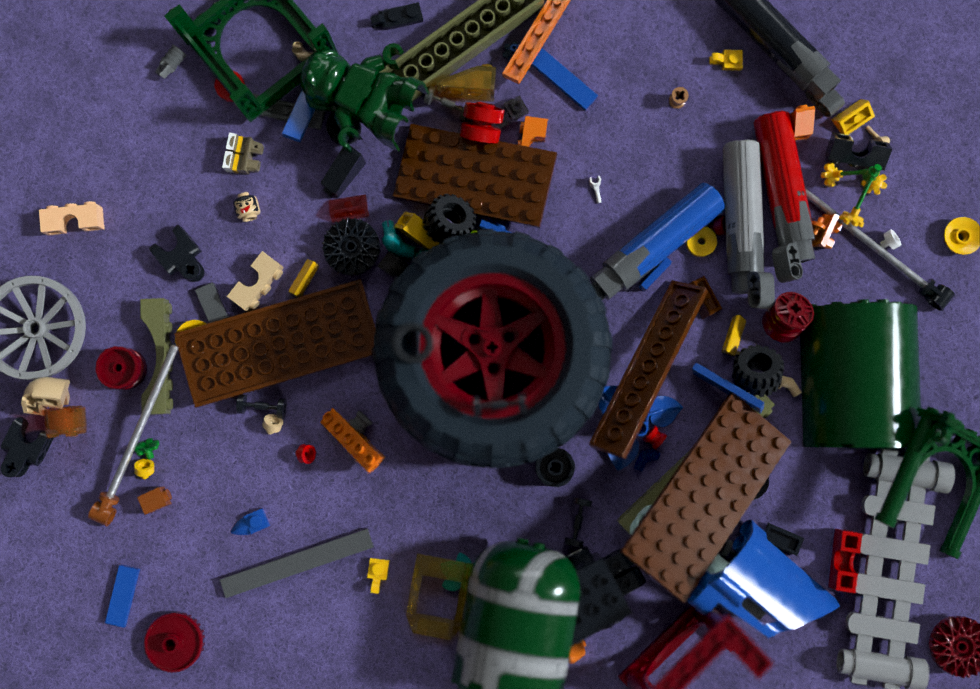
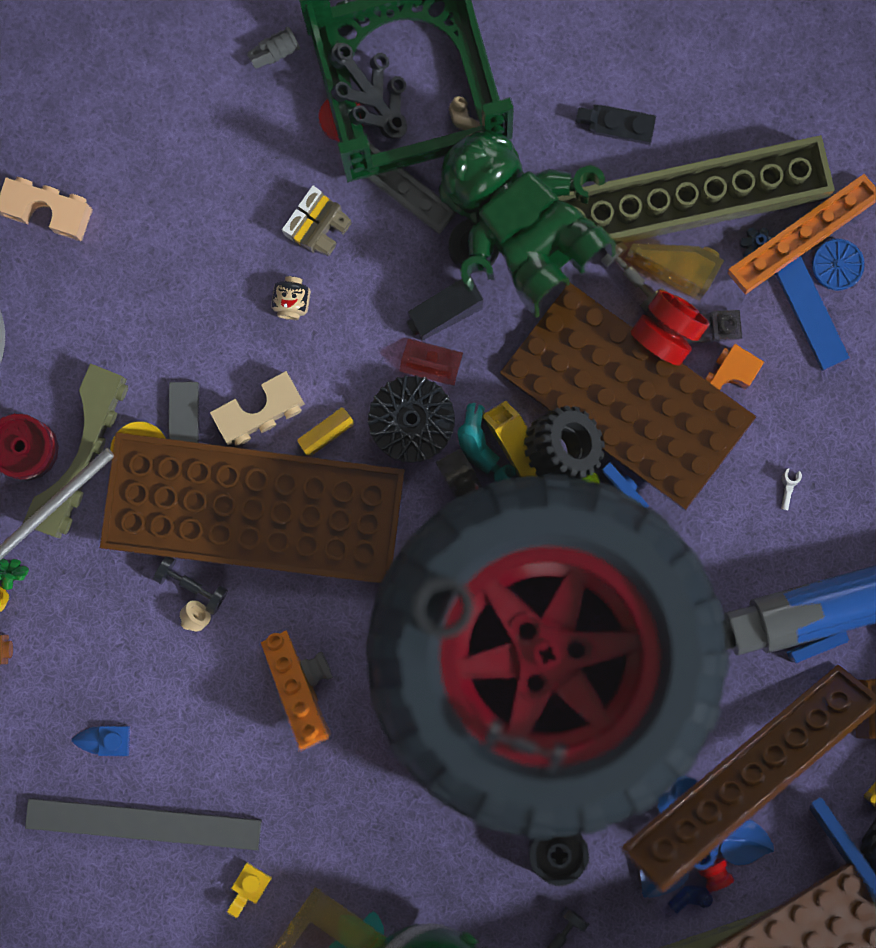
camera: 25 degrees right, 0 degrees up
black piece [149,224,205,282] -> none
blue tile [282,90,315,143] -> none
red tile [295,444,316,464] -> none
none -> black plant [328,43,407,139]
none -> blue wheel [812,239,865,291]

